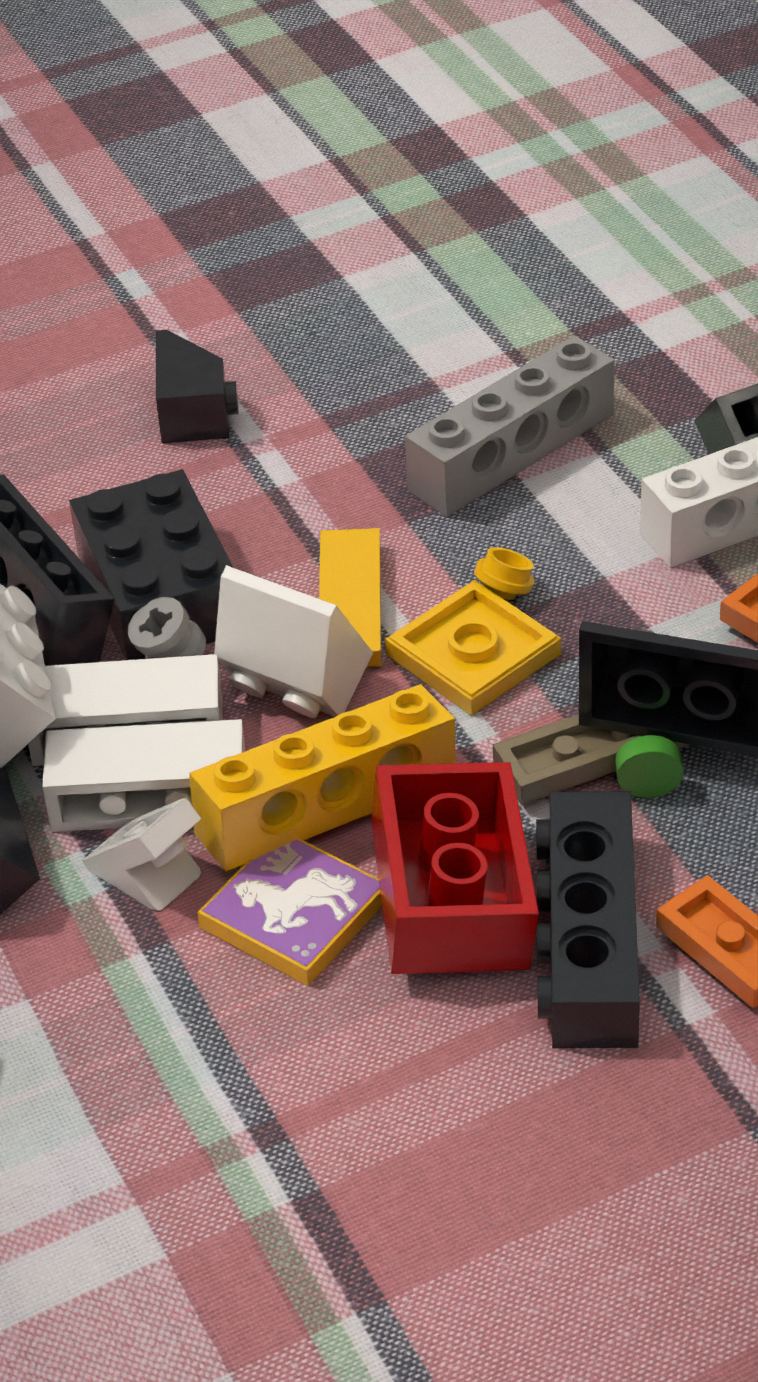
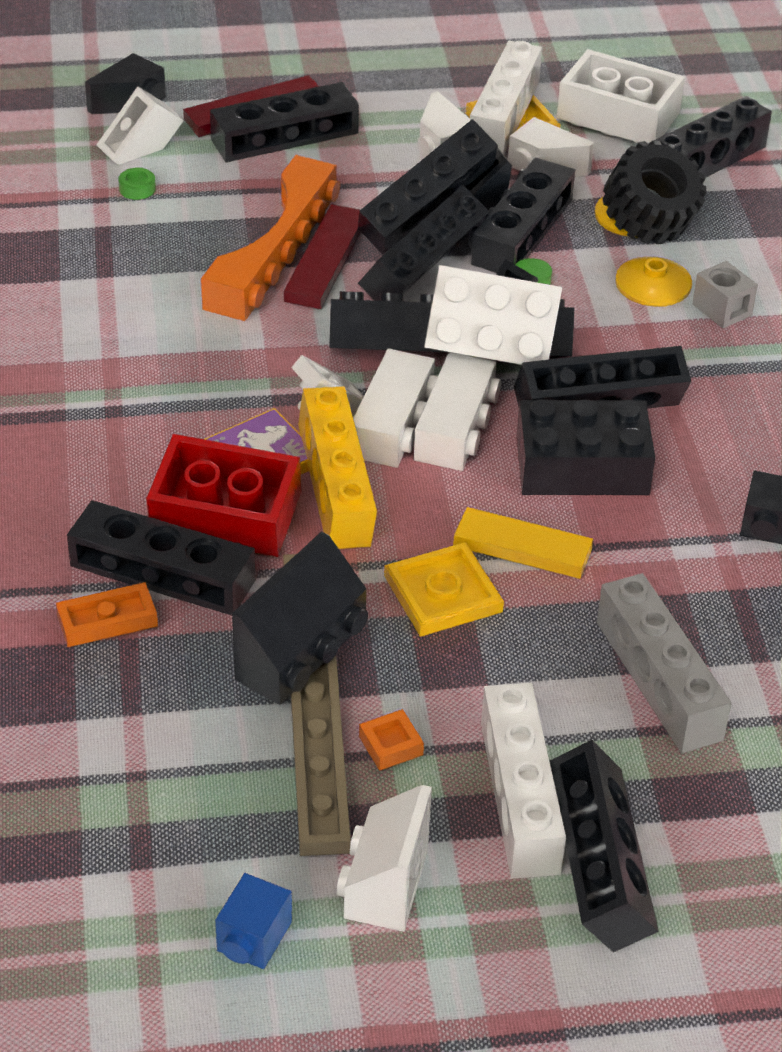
camera: 105 degrees right, 0 degrees up
light grey wheel [128,597,206,659] -> none
white slope [214,565,373,718] -> none
yellow plate [474,547,535,600] -> none

